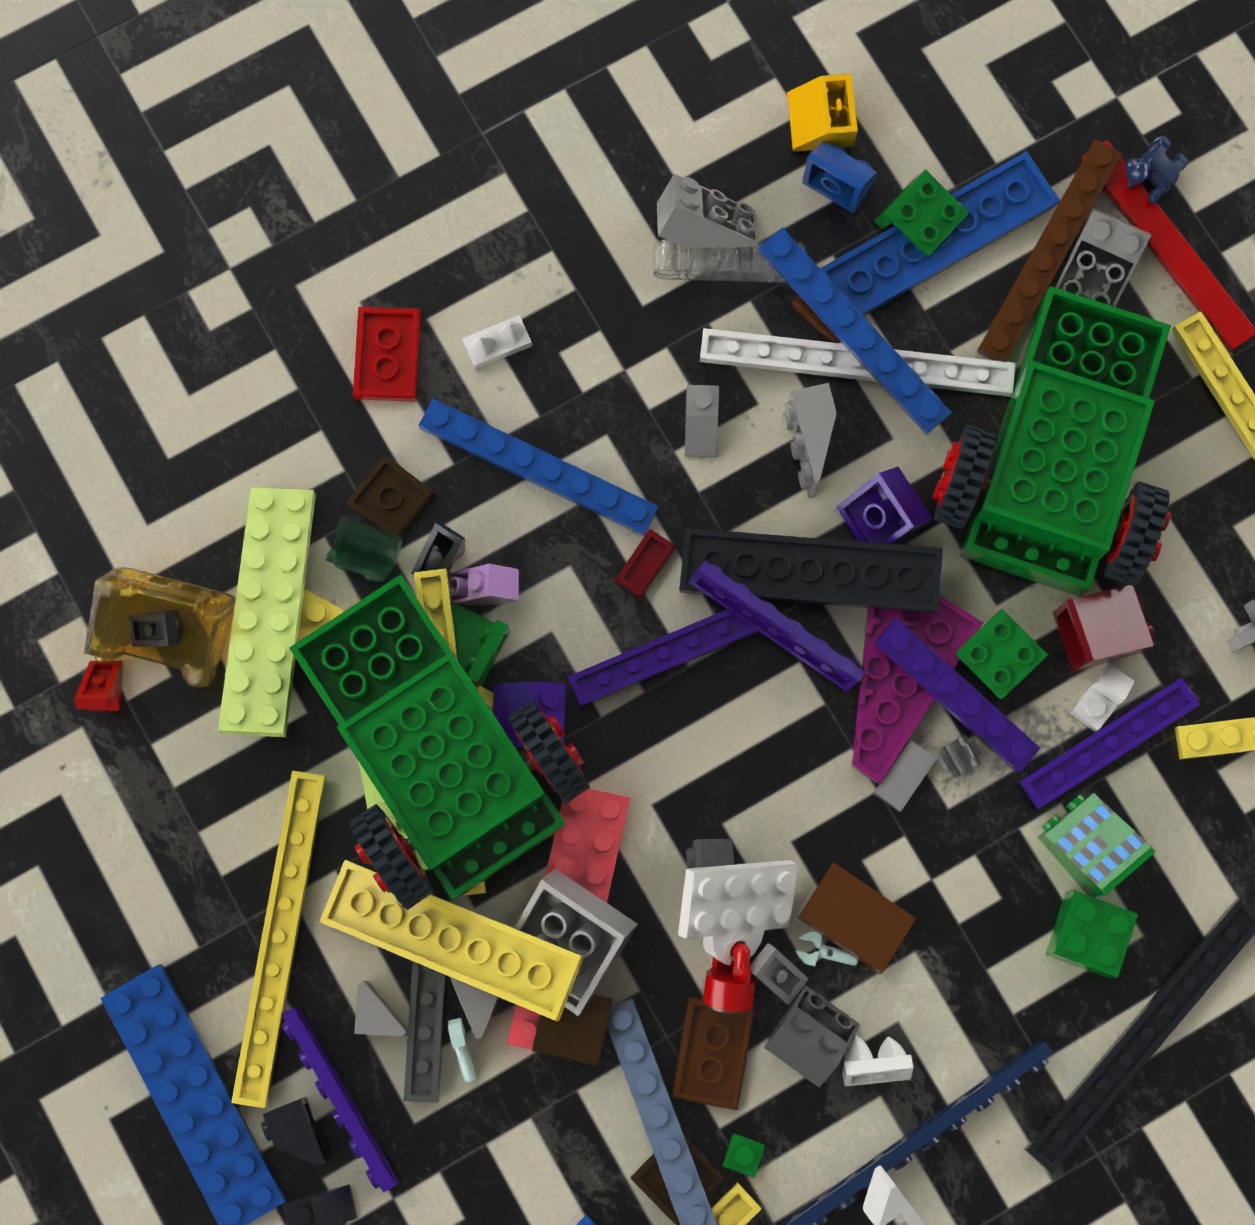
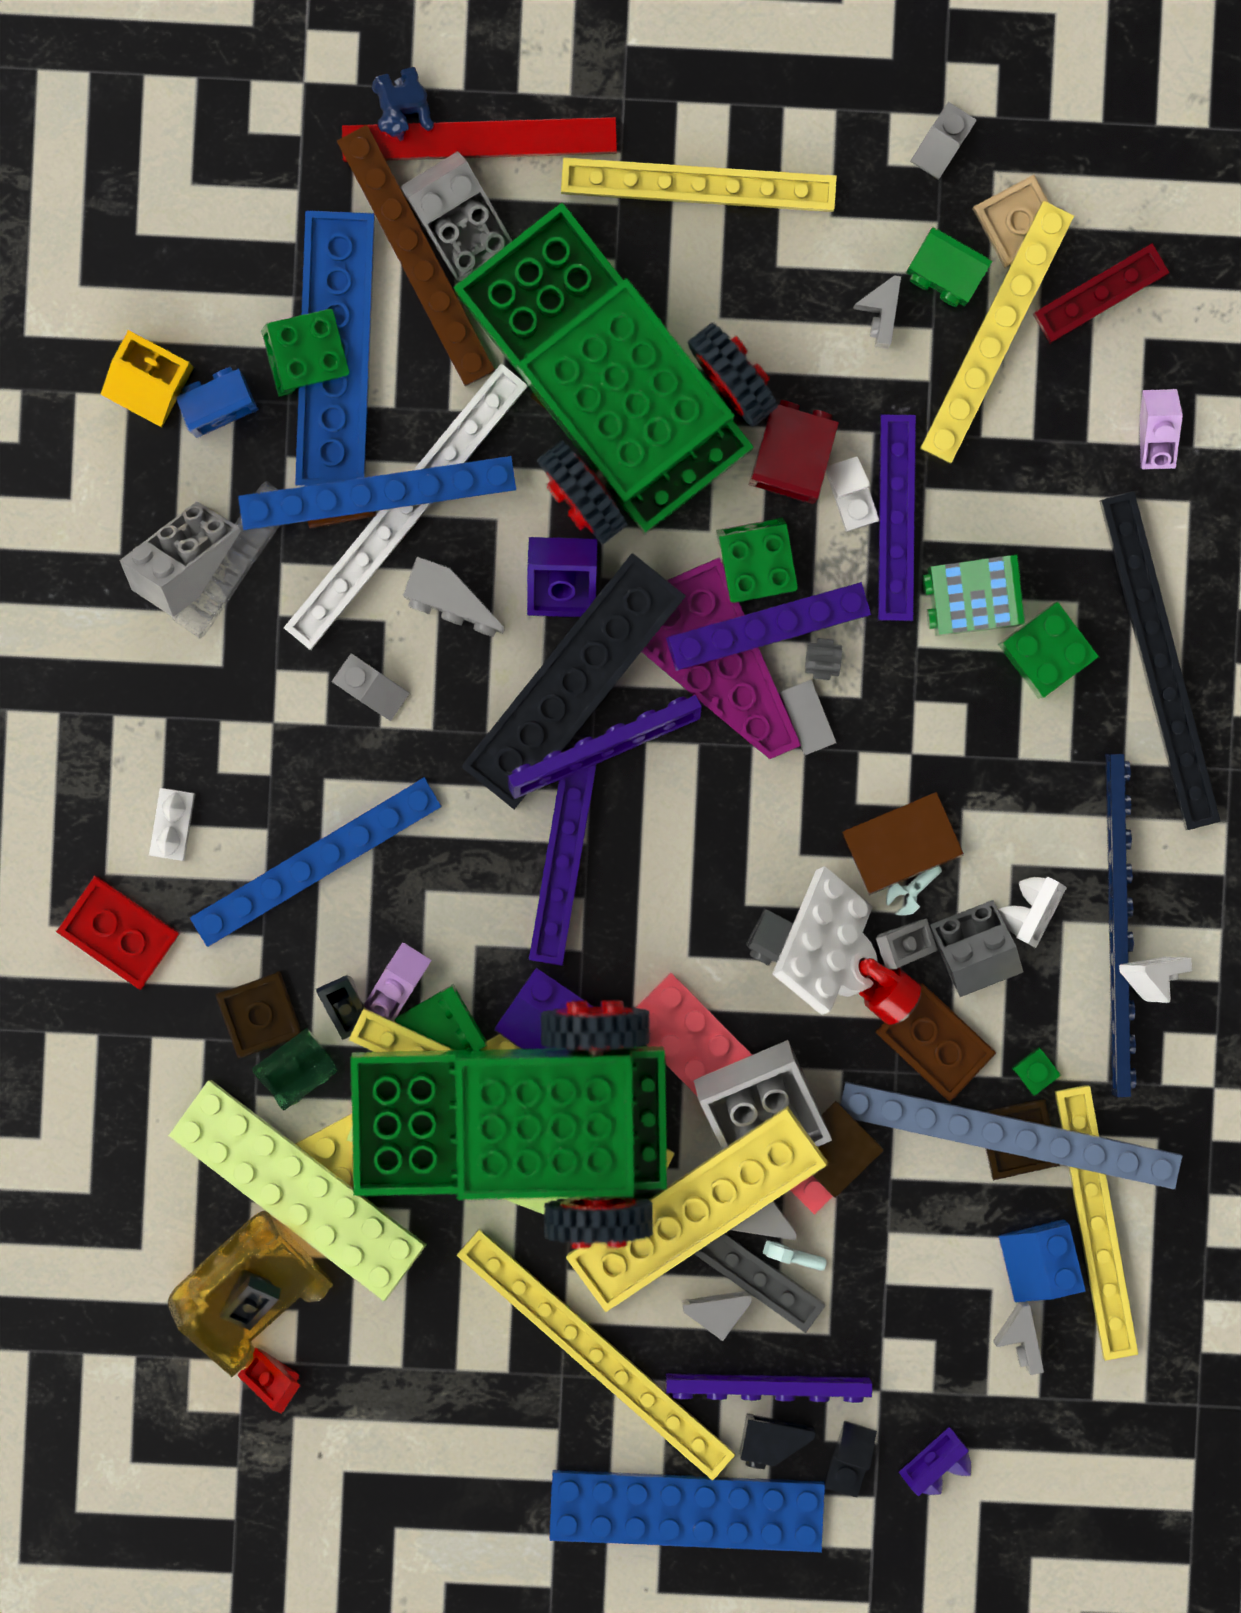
camera: 55 degrees left, 10 degrees up
dark red tile [614,529,676,600] -> none

